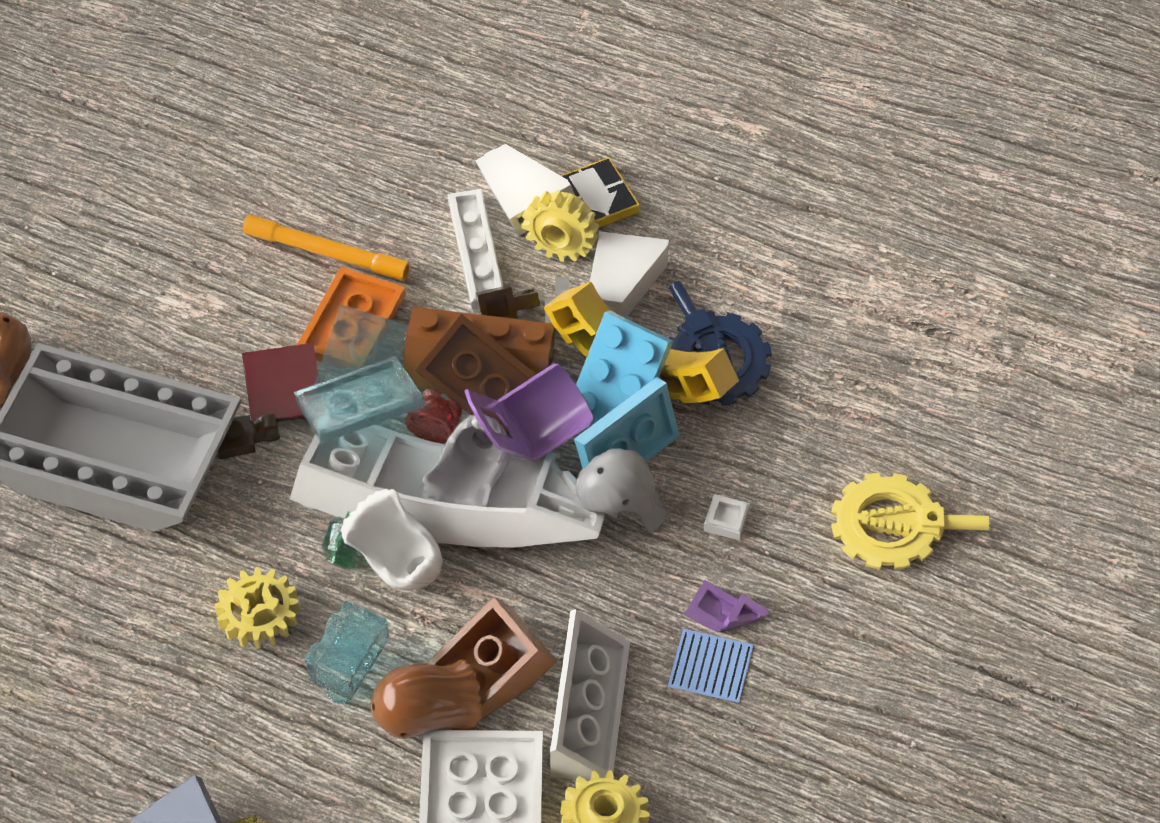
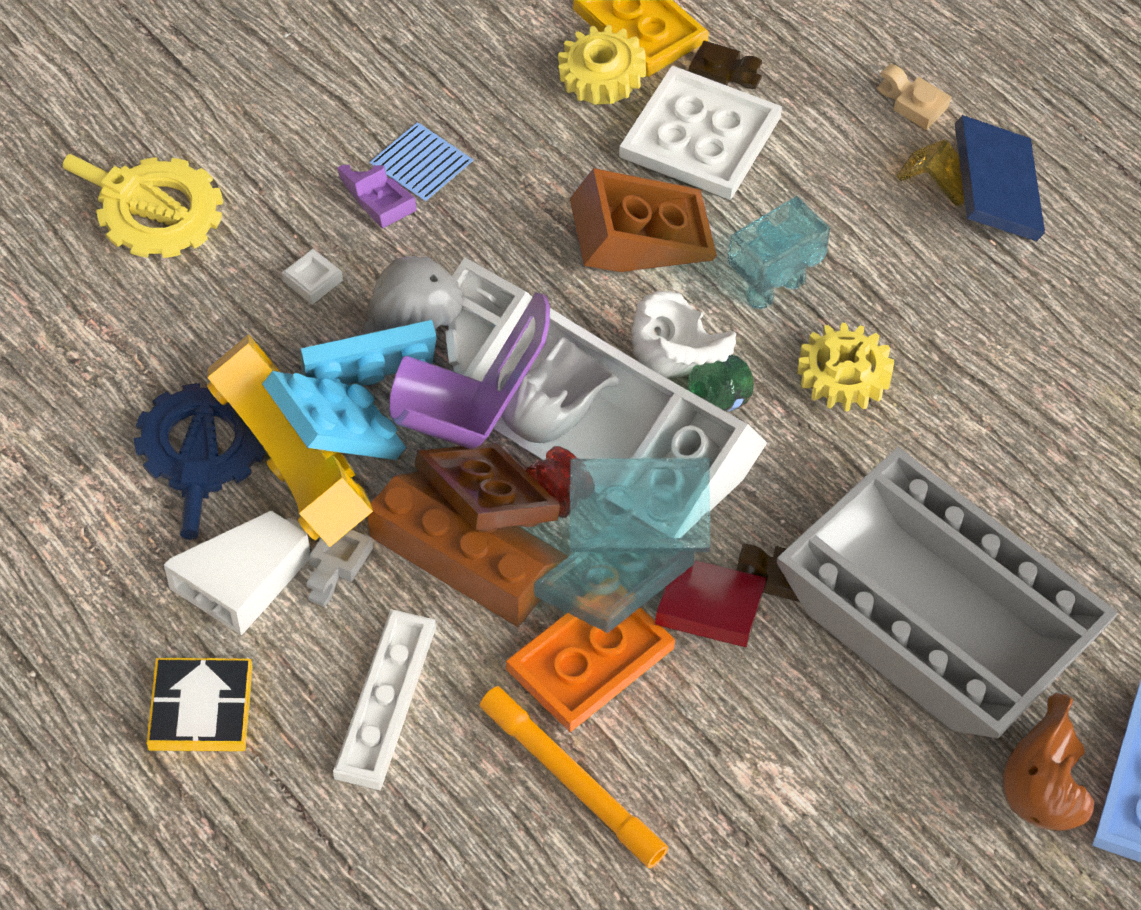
camera: 155 degrees left, 0 degrees up
dark orange piece [370,659,483,739] -> none
white slope [475,144,575,237] -> none
dark brown plate [475,285,540,319] -> none
light yellow gear [522,190,599,262] -> none
white slope [550,609,630,781] -> none

